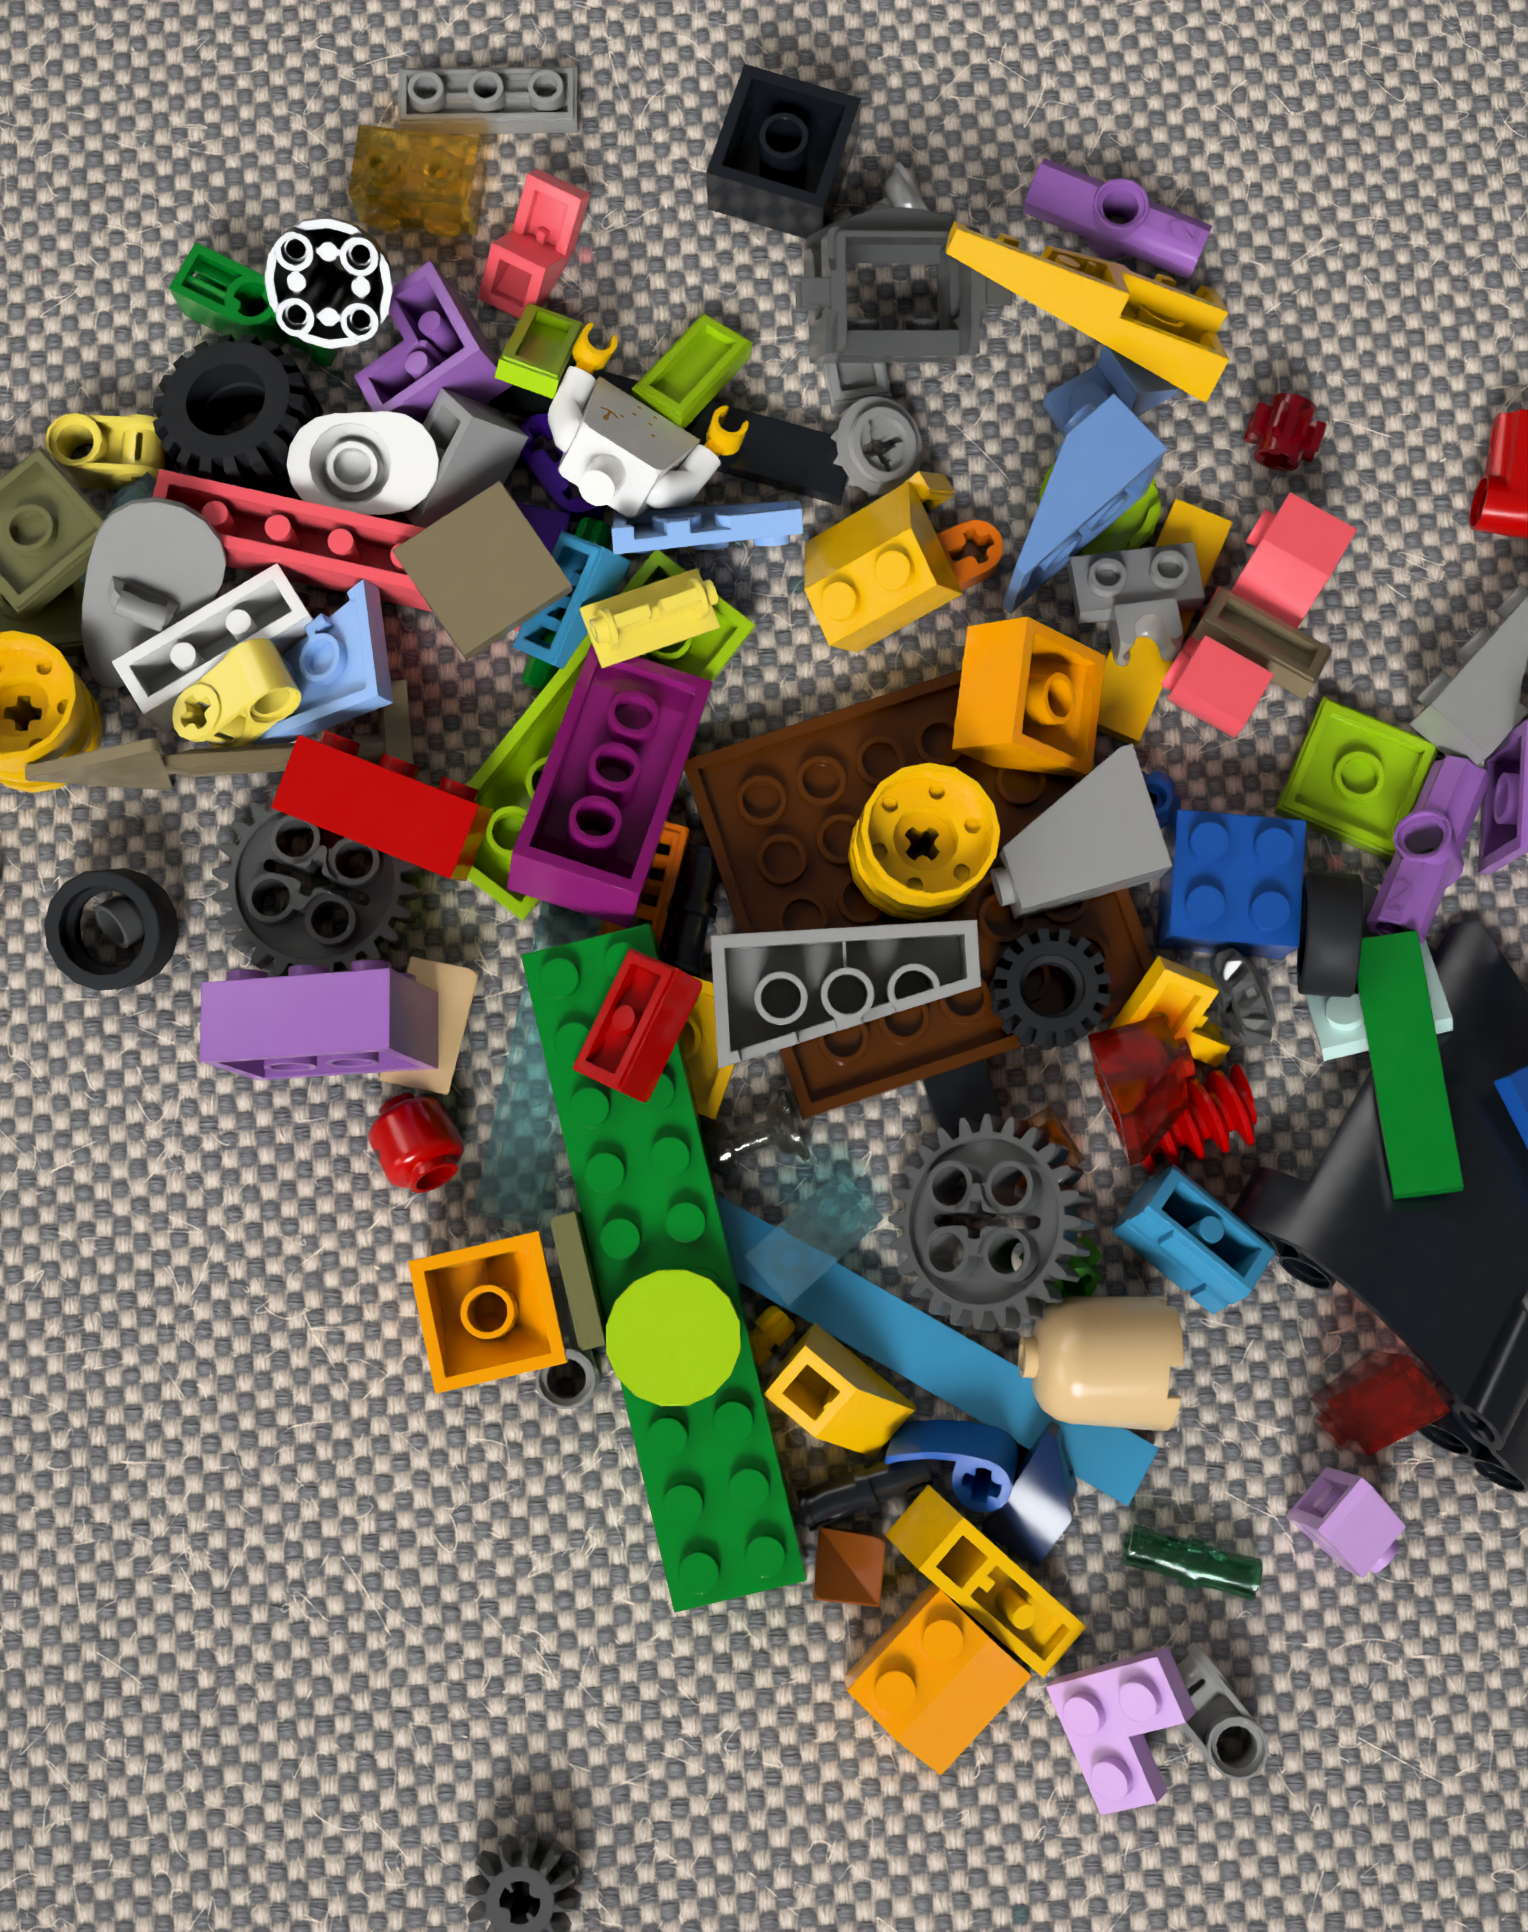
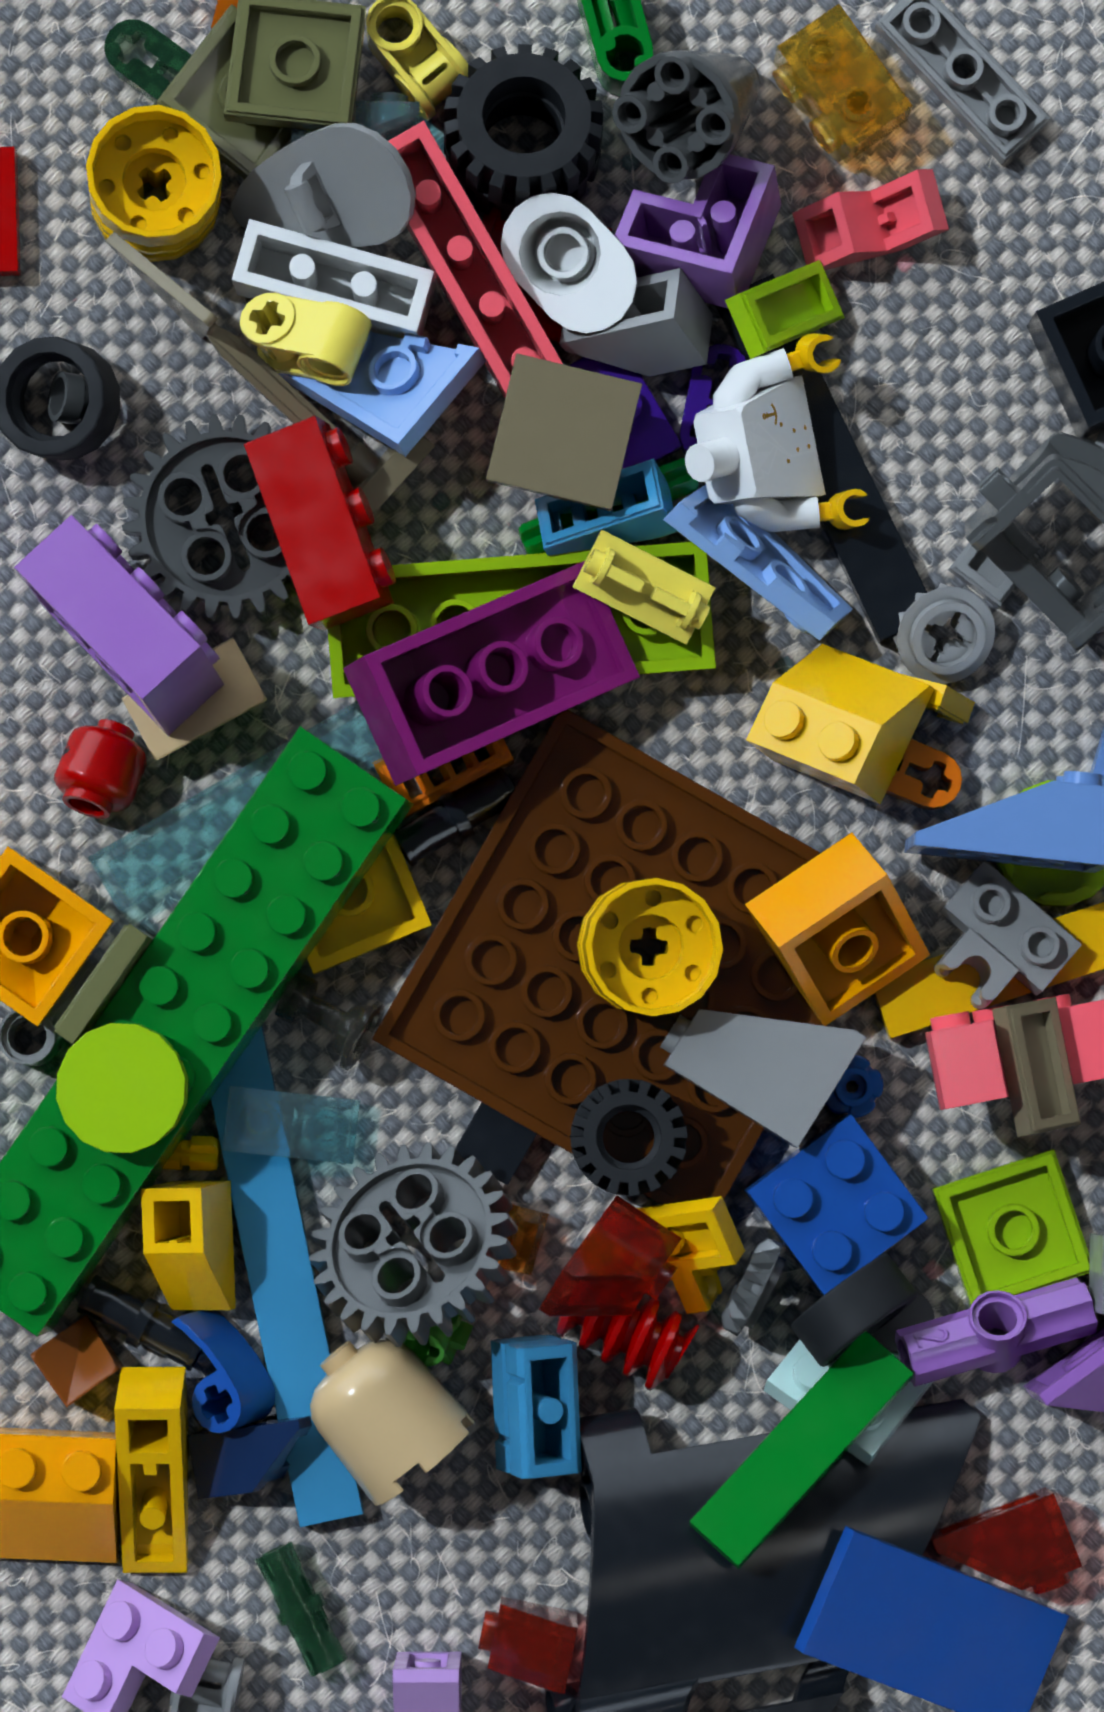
camera: 45 degrees right, 5 degrees up
red slope [572,948,703,1103] -> none
lime tile [631,313,753,429] -> none
light grey wedge [710,920,981,1069] -> none

